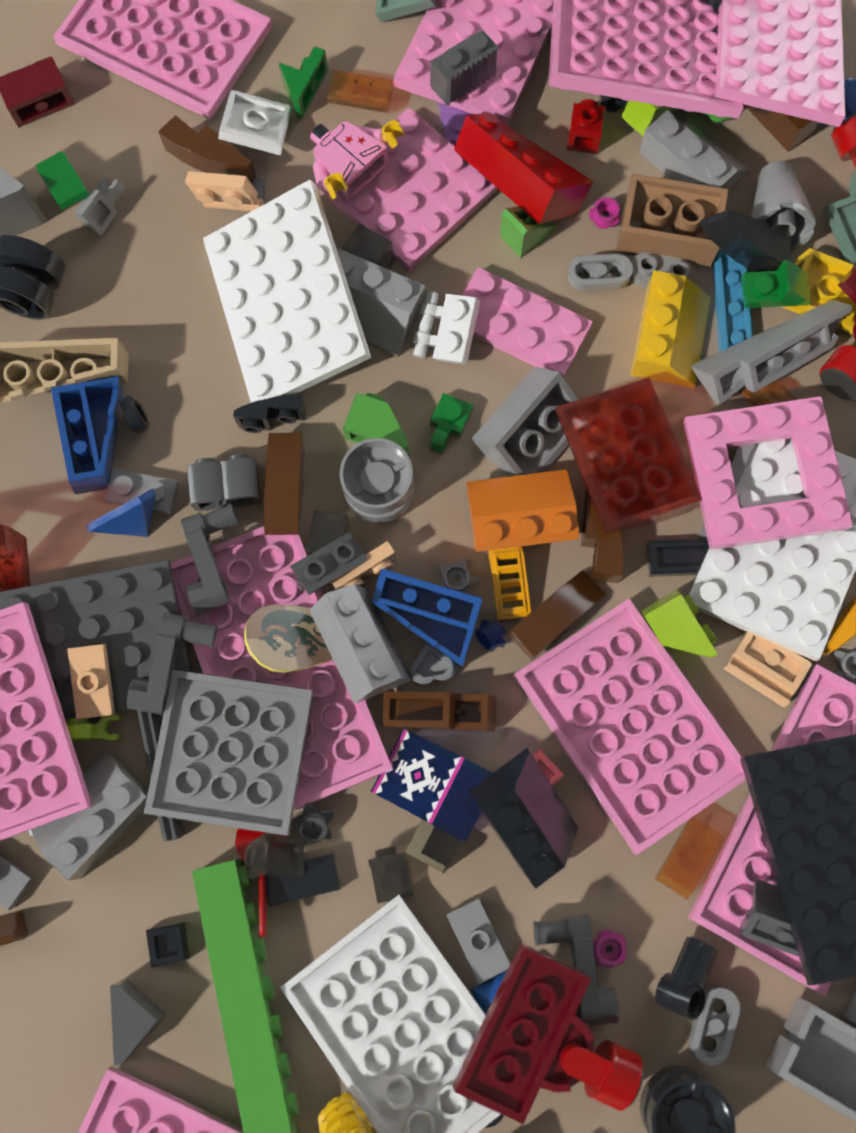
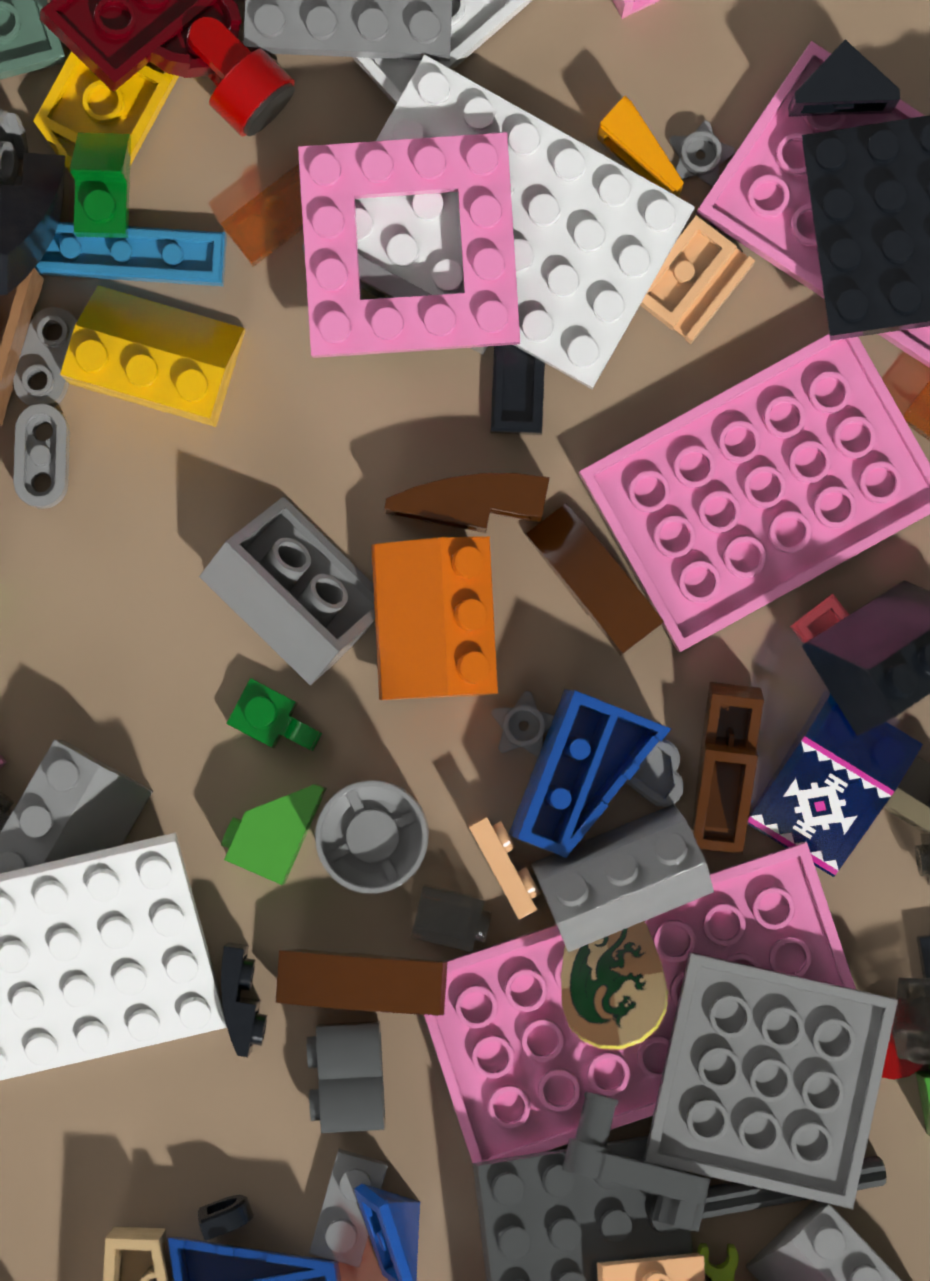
camera: 90 degrees left, 10 degrees up
dark grey beam [181,504,239,616] -> none
dark grey hinge [290,532,368,595] -> none
dark grey plate [291,803,334,845] -> none
white plate [413,291,480,365] -> none
bright pink plate [462,267,593,378] -> none
clear blue plate [475,619,506,652] -> none
light orange slope [488,546,531,621] -> none
clear red slope [555,377,702,534] -> none
lime slope [641,590,718,658] -> none
light grey wedge [692,300,852,404] -> none

